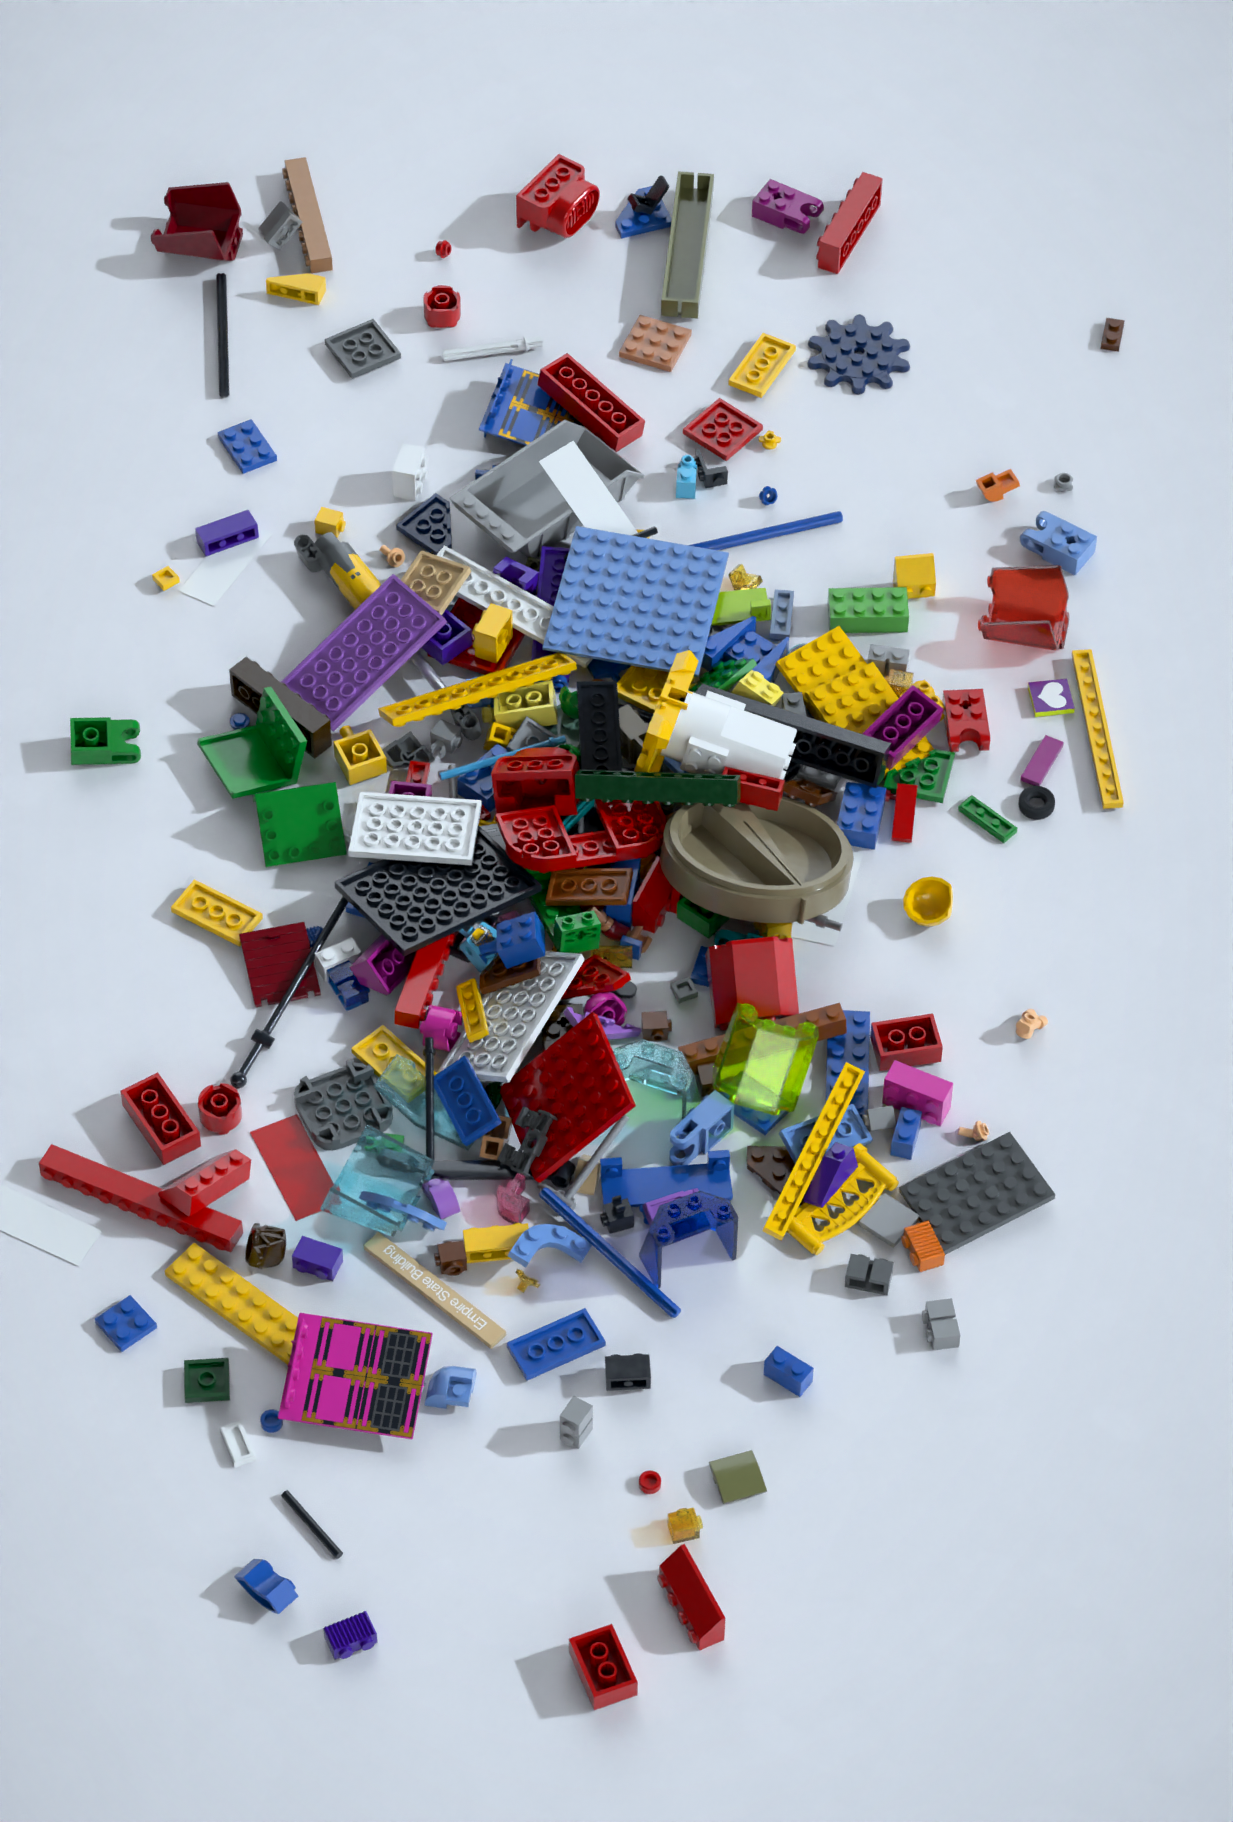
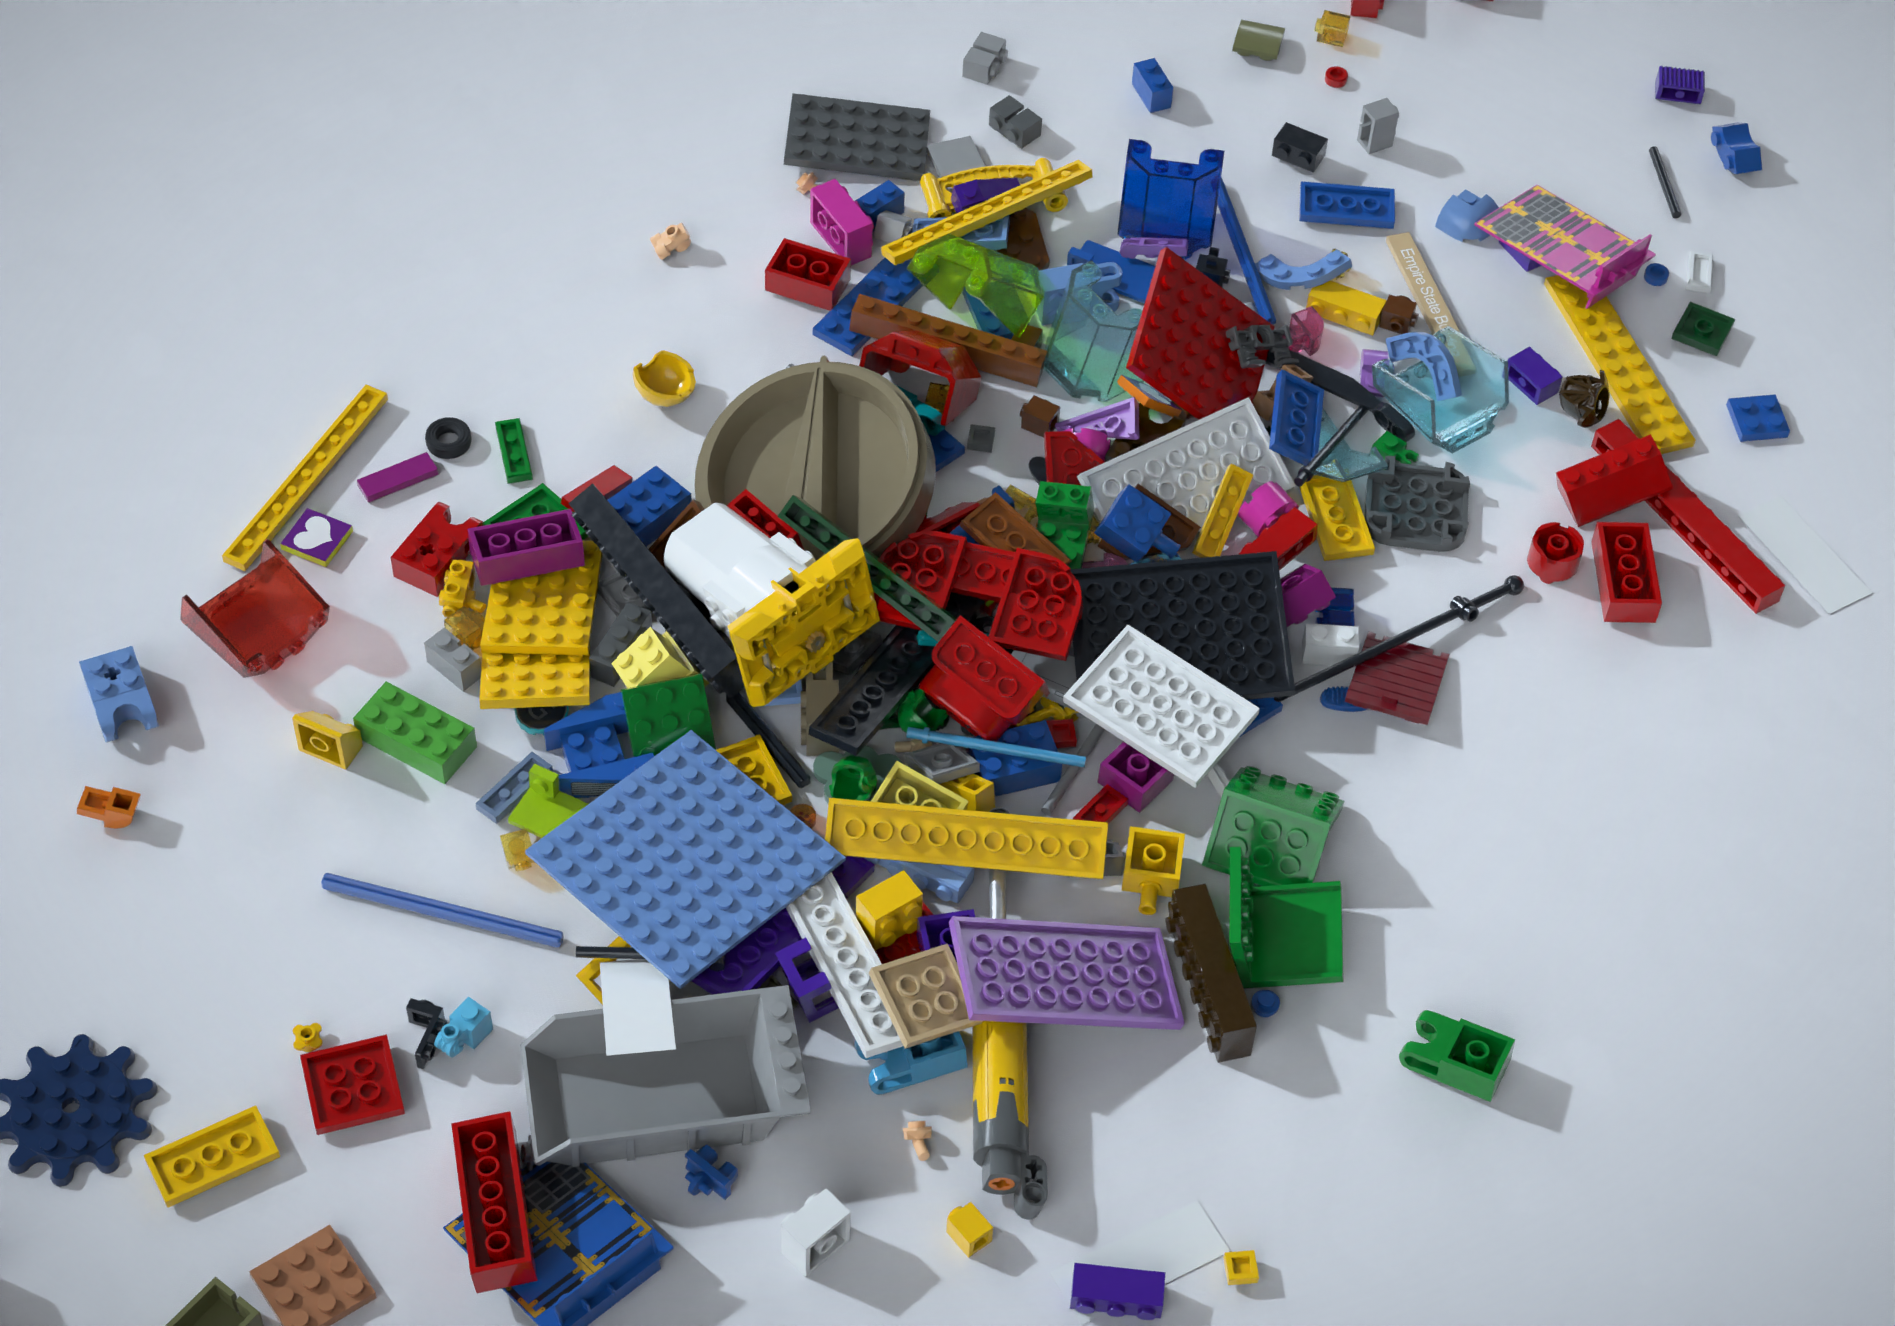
camera: 150 degrees left, 0 degrees up
yellow plate [171,879,263,947] -> none
red sticker [250,1114,344,1221] -> none
dark blue plate [396,493,452,555] -> none
blue plate [759,486,778,505] -> none
orange brick [901,1220,945,1272] -> none
light grey plate [1054,473,1073,491] -> none

